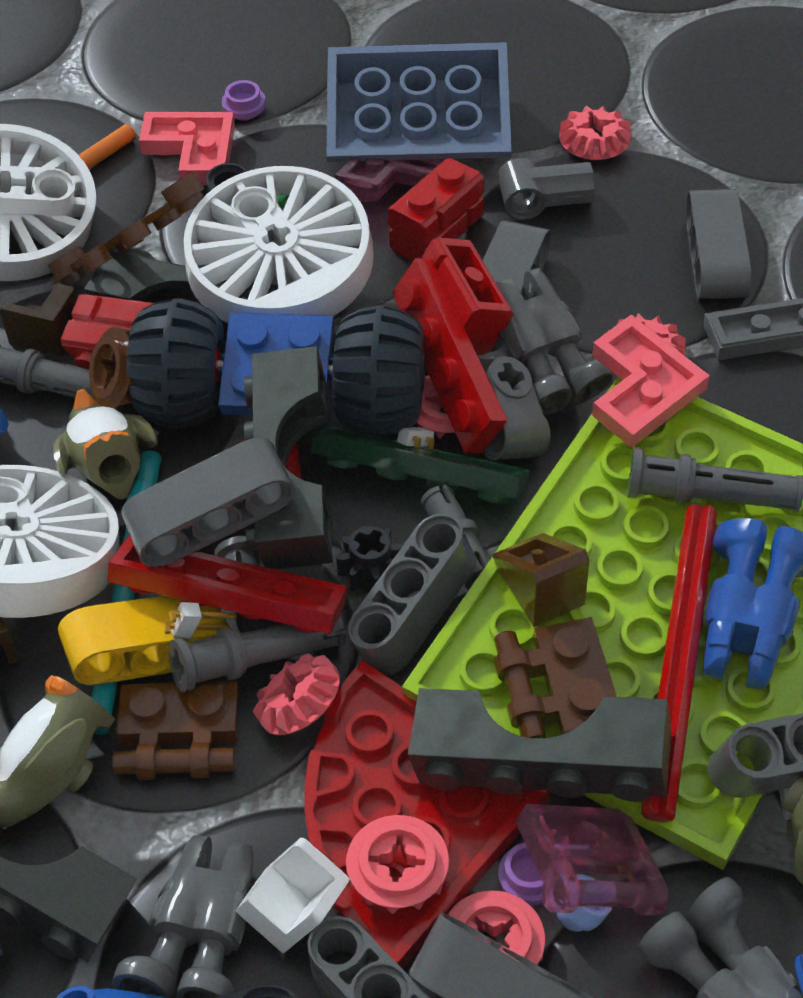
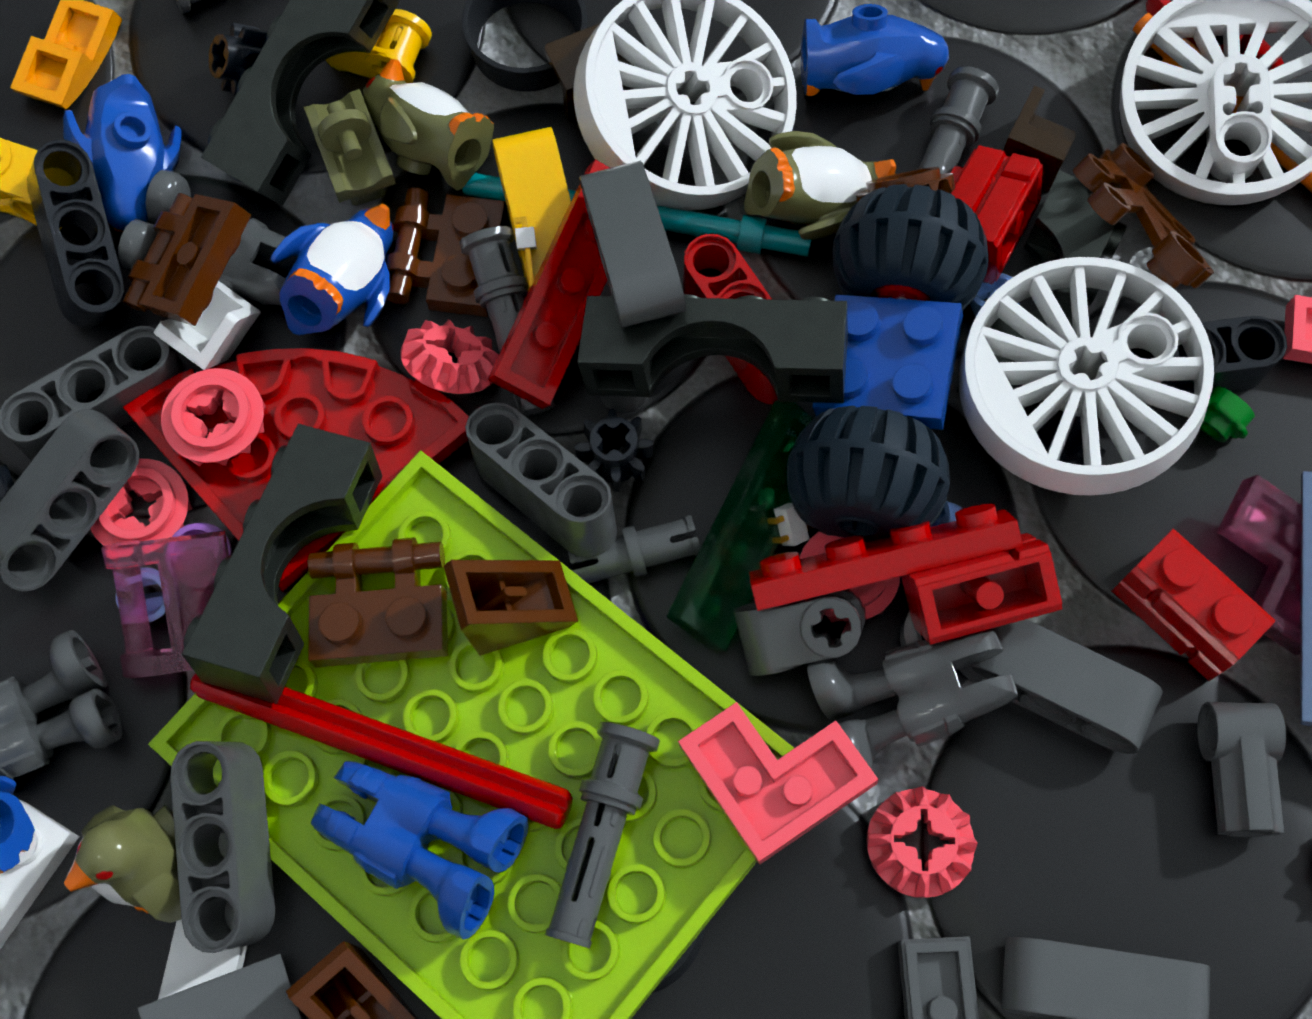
camera: 95 degrees right, 20 degrees up
none -> reddish brown plate [122,193,251,326]
none -> animal [270,203,394,335]
none -> olive hips [304,89,396,206]

